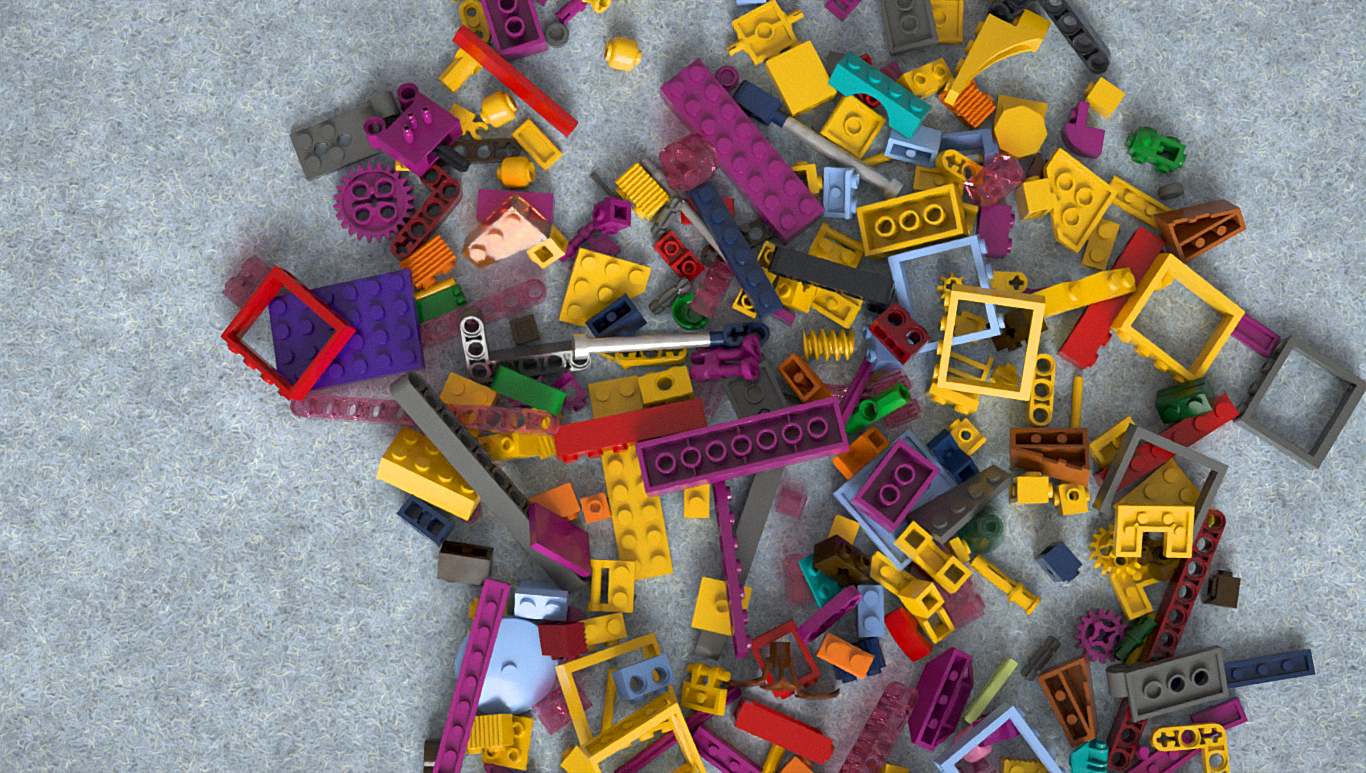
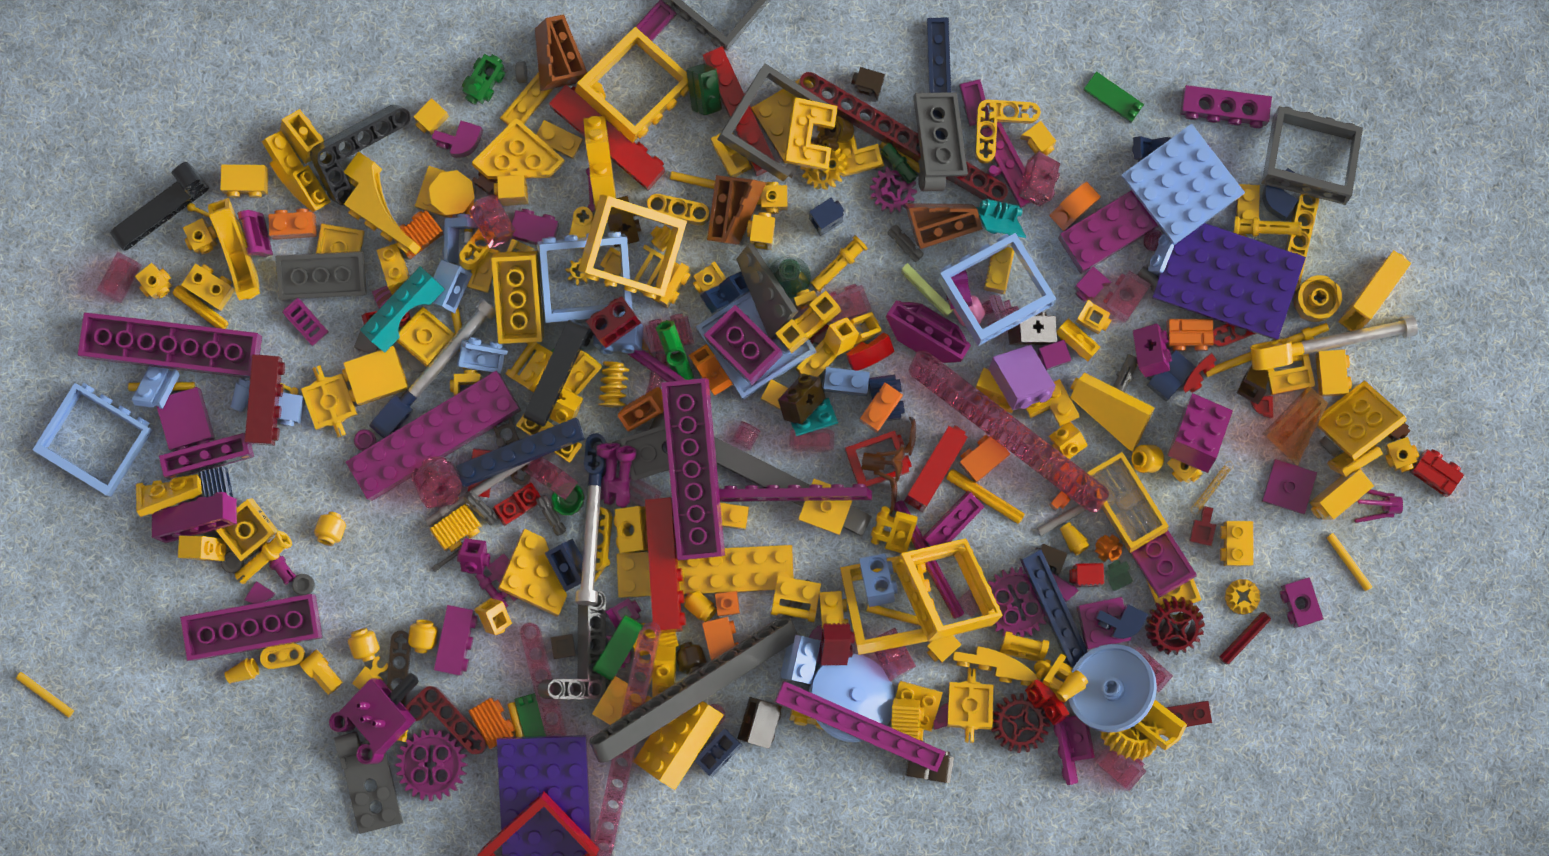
camera: 80 degrees left, 0 degrees up
red tile [452,25,579,138] -> none
clear orange wedge [461,192,552,269] -> none
yellow tile [511,118,563,171] -> none
magenta tile [529,502,591,578] -> none
magenta tile [770,308,796,327] -> none
magenta beam [796,585,862,643] -> none
none -> dark brown head [676,642,707,676]
none -> yellow brick [684,590,717,622]

